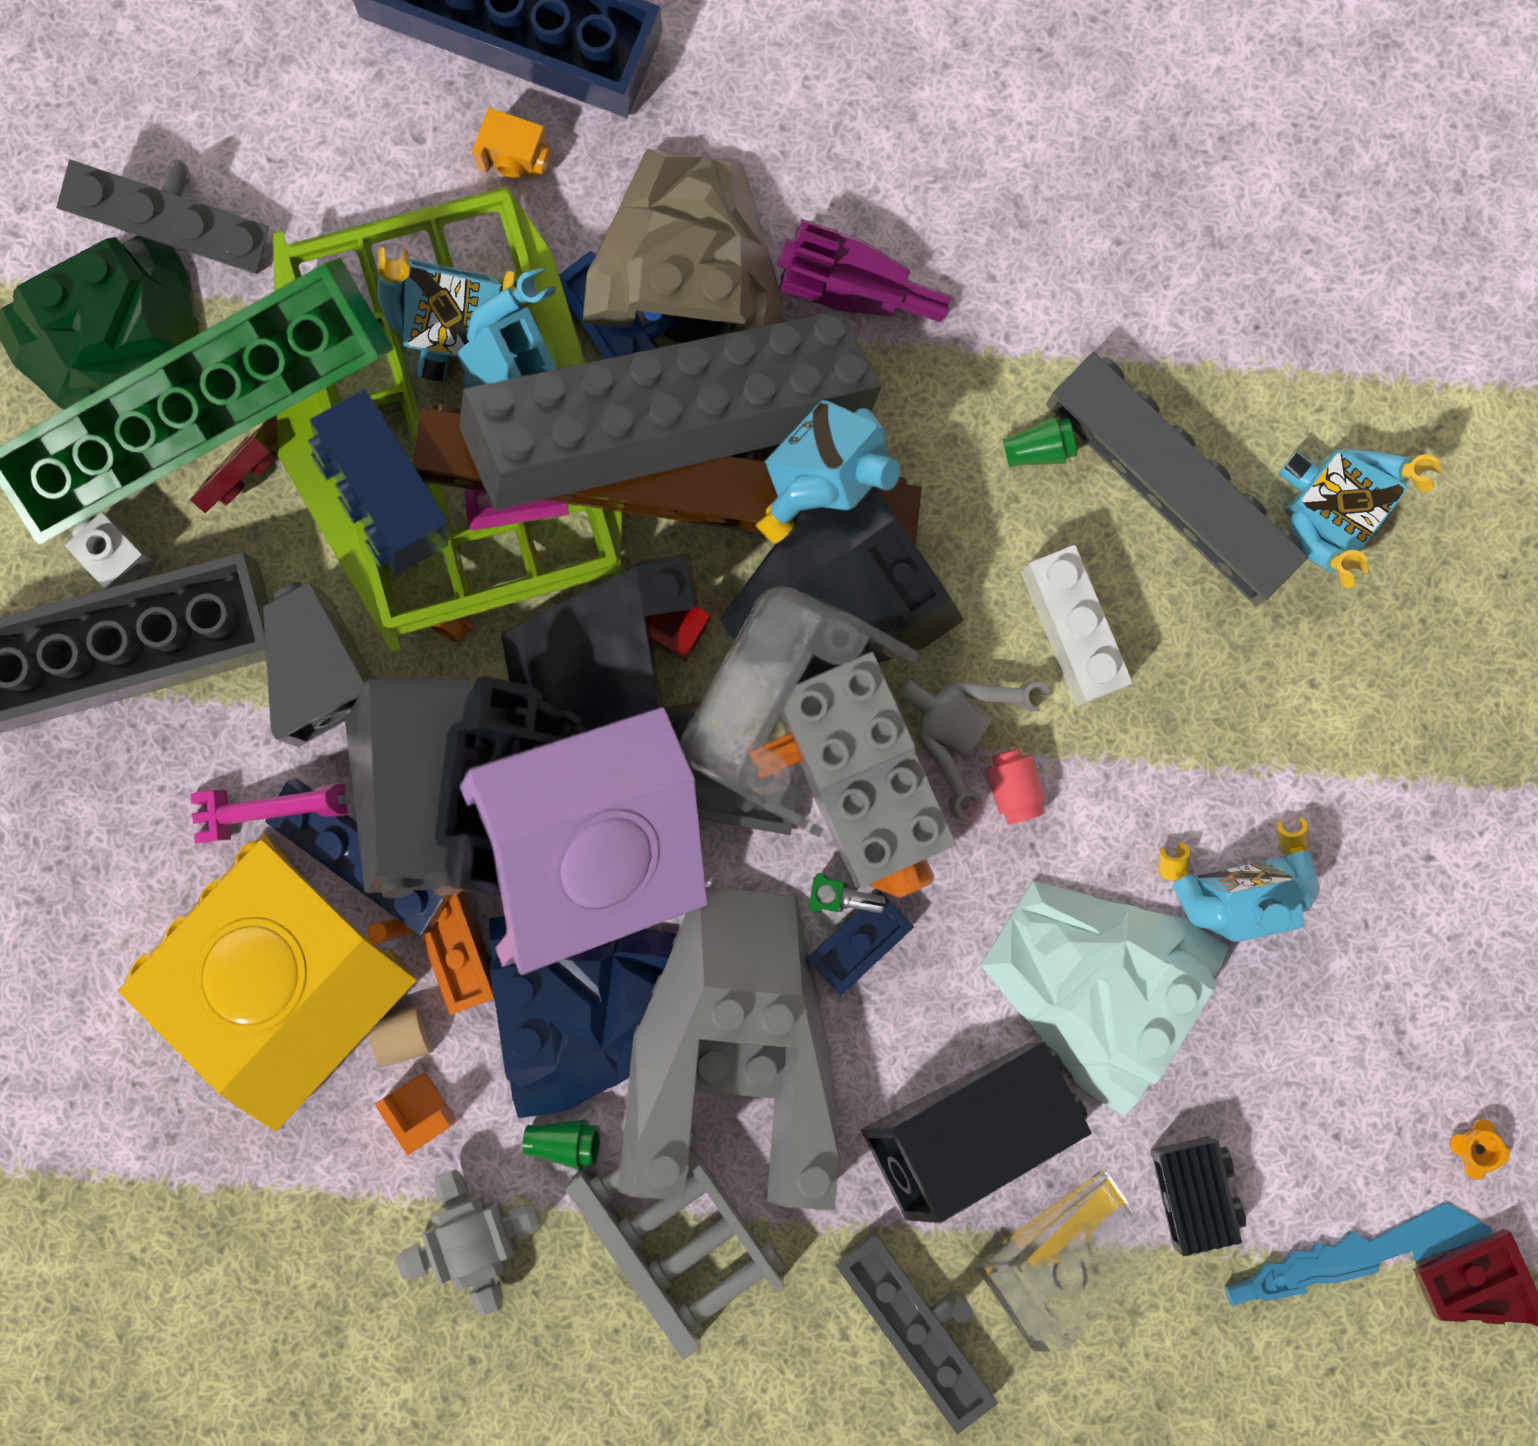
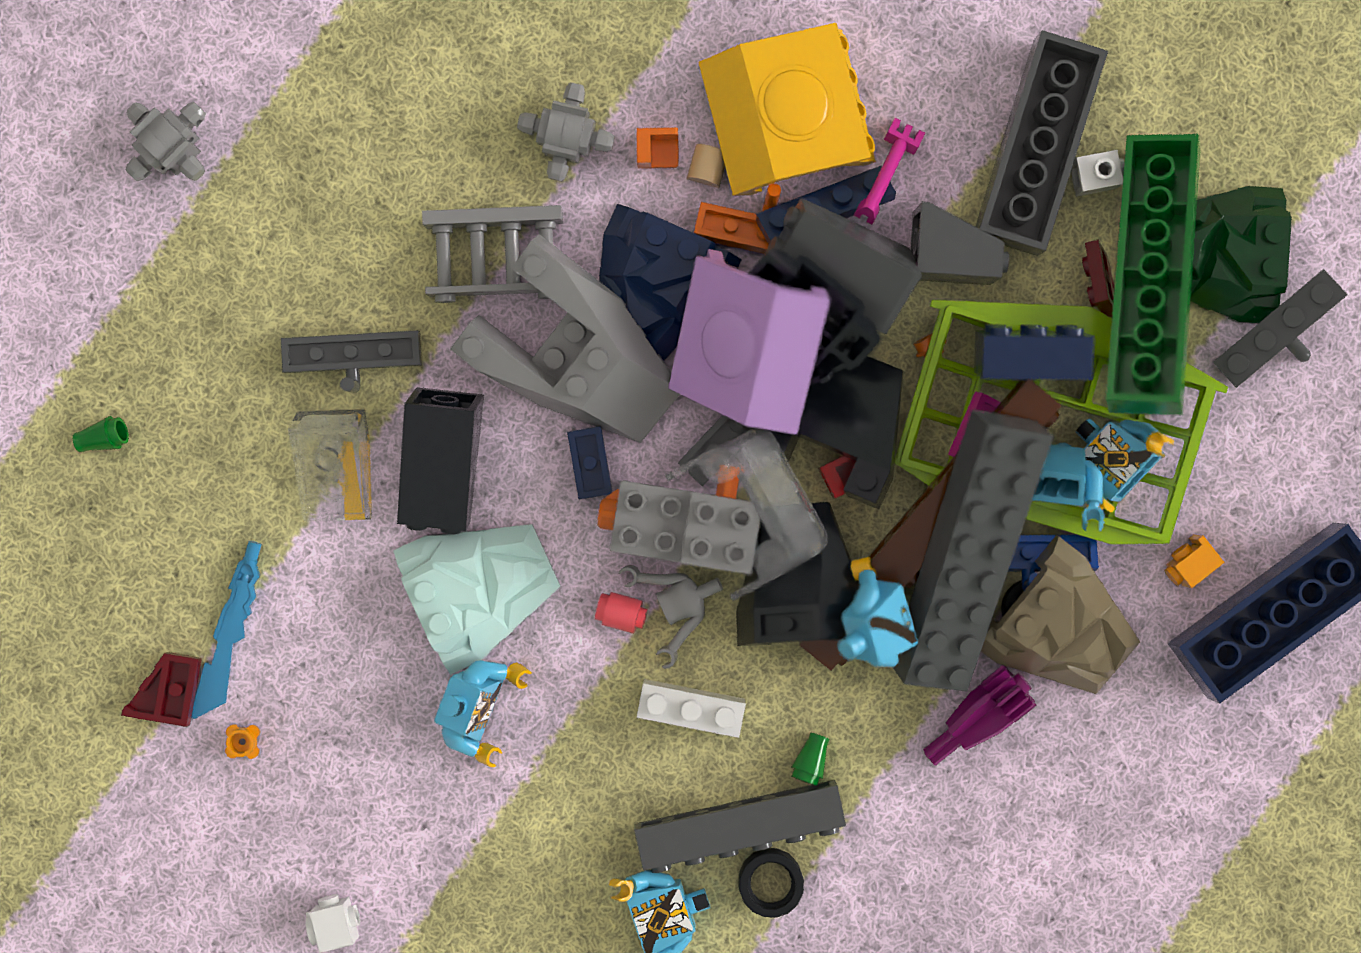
camera: 130 degrees right, 5 degrees up
green cone [522,1119,600,1171] -> none
piece [808,873,885,913] -> none
black brick [1151,1136,1247,1256] -> none
none -> black tyre [738,848,804,918]

